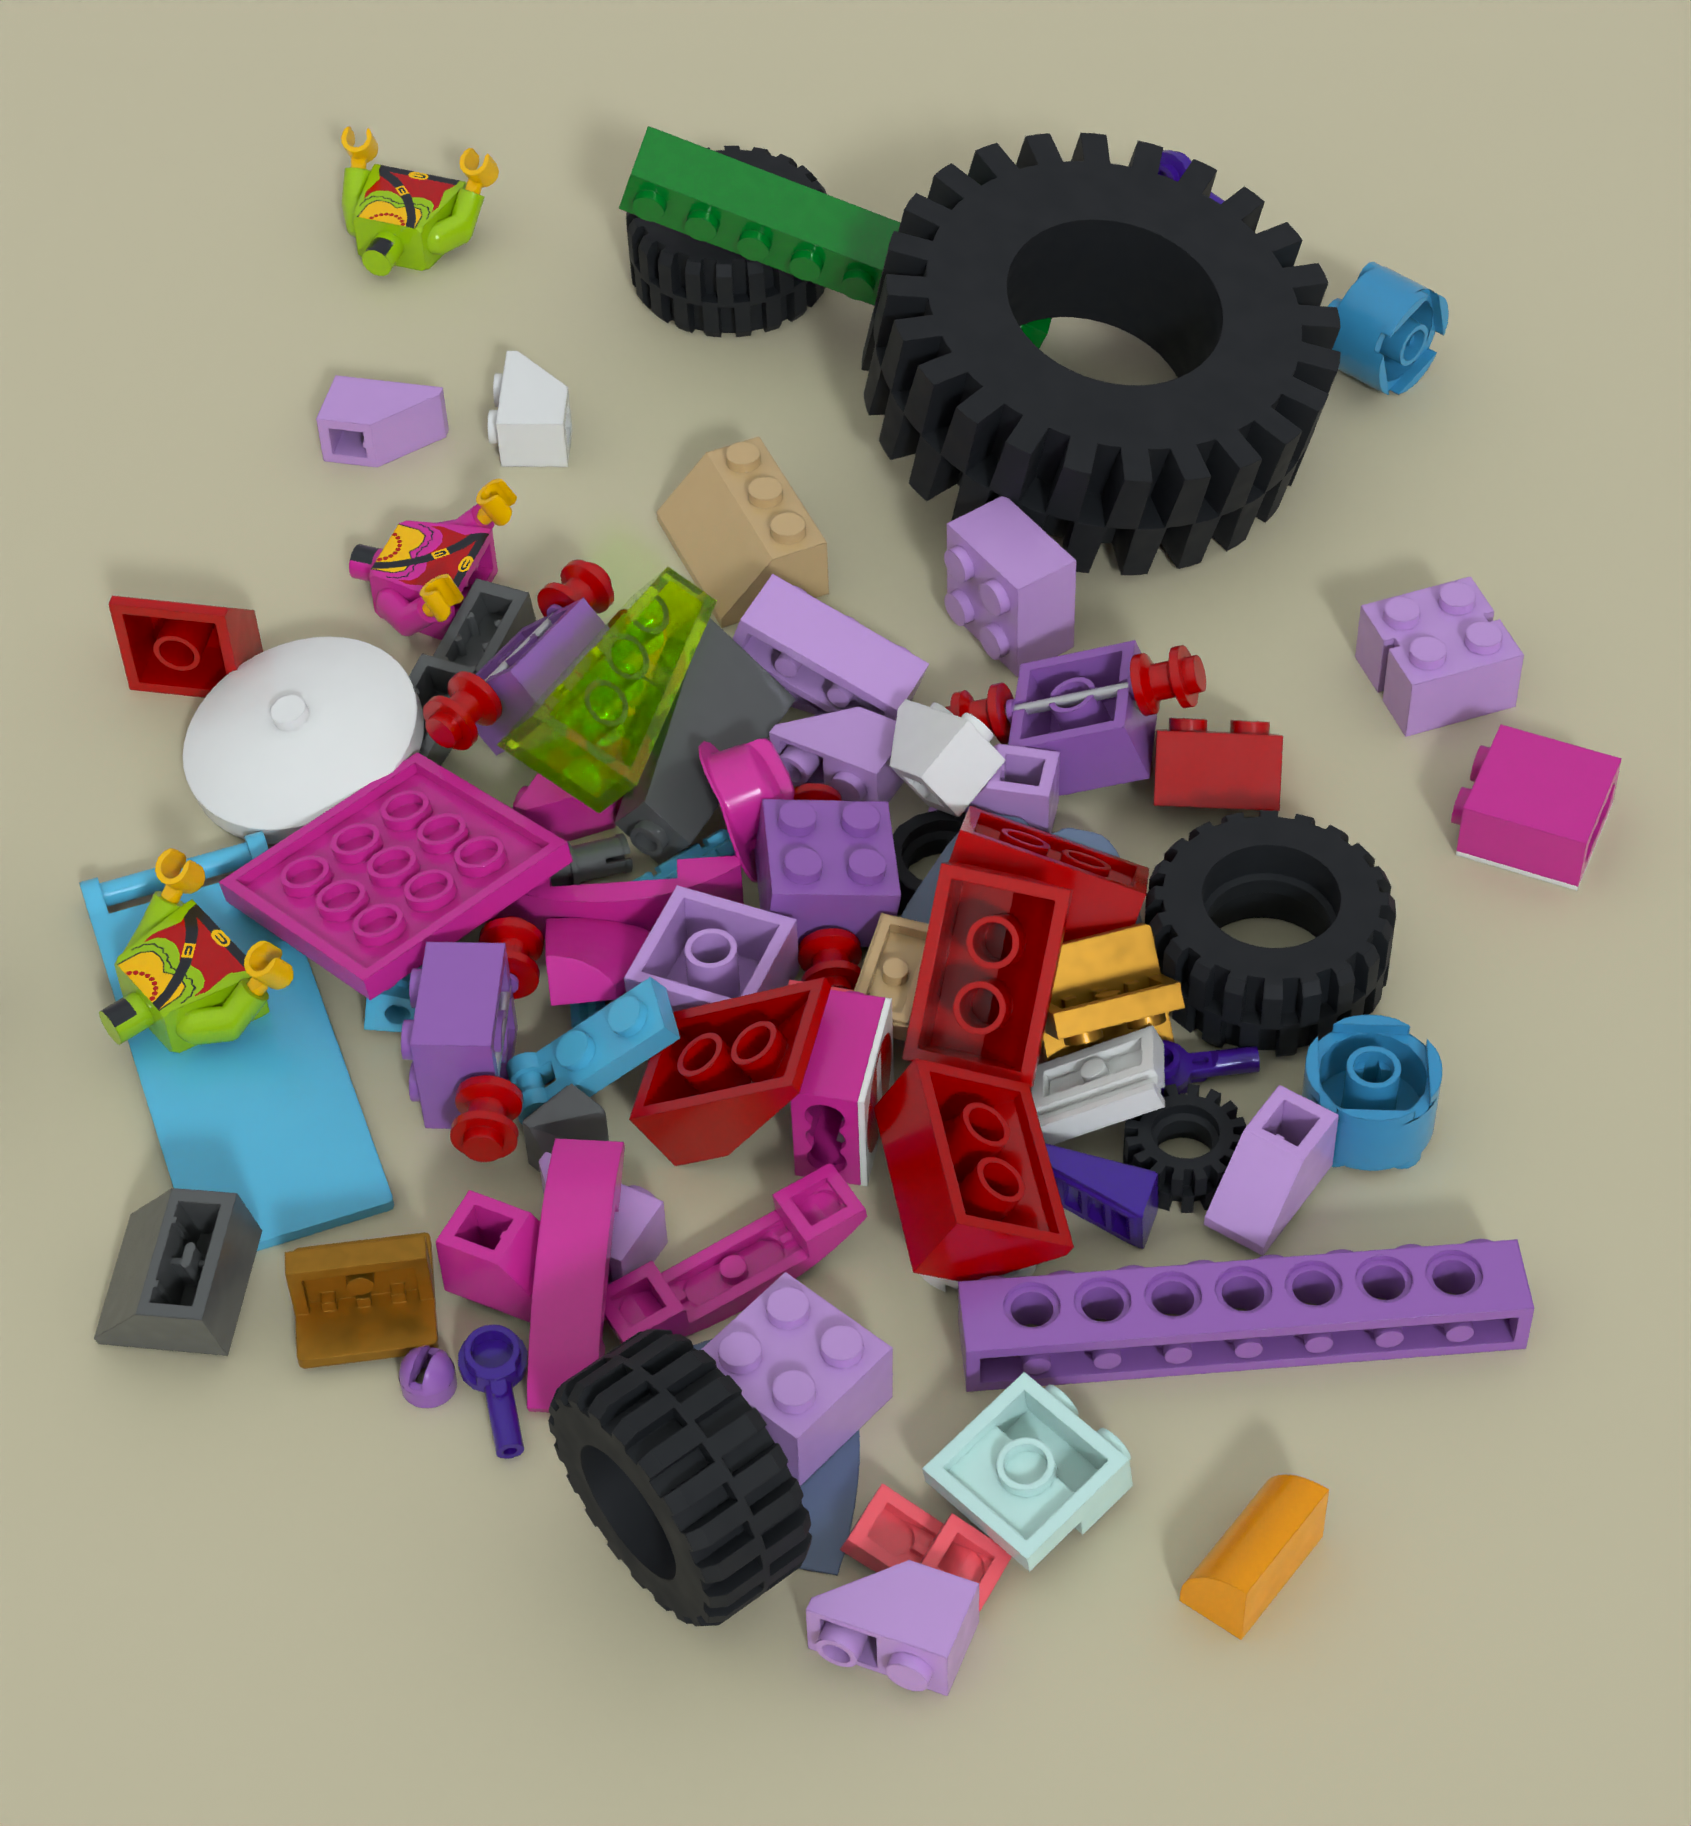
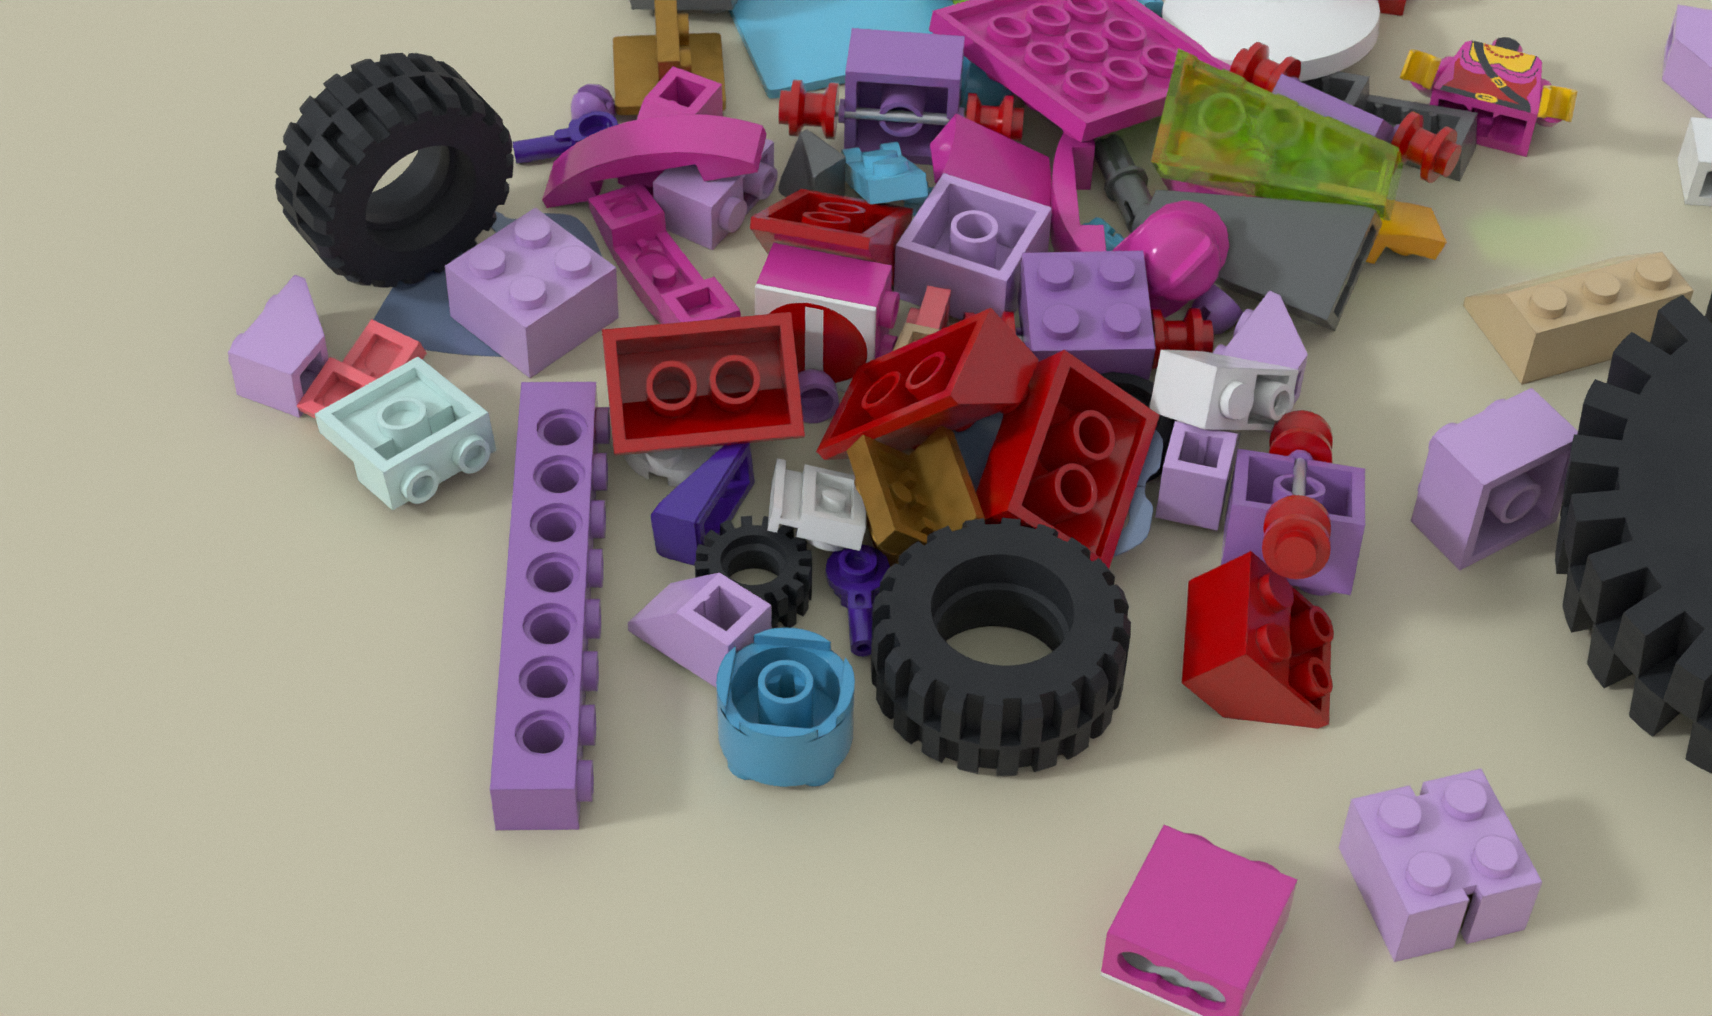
camera: 90 degrees right, 0 degrees up
lavender wedge [733,574,929,720] -> none
light orange brick [1179,1474,1329,1640] -> none

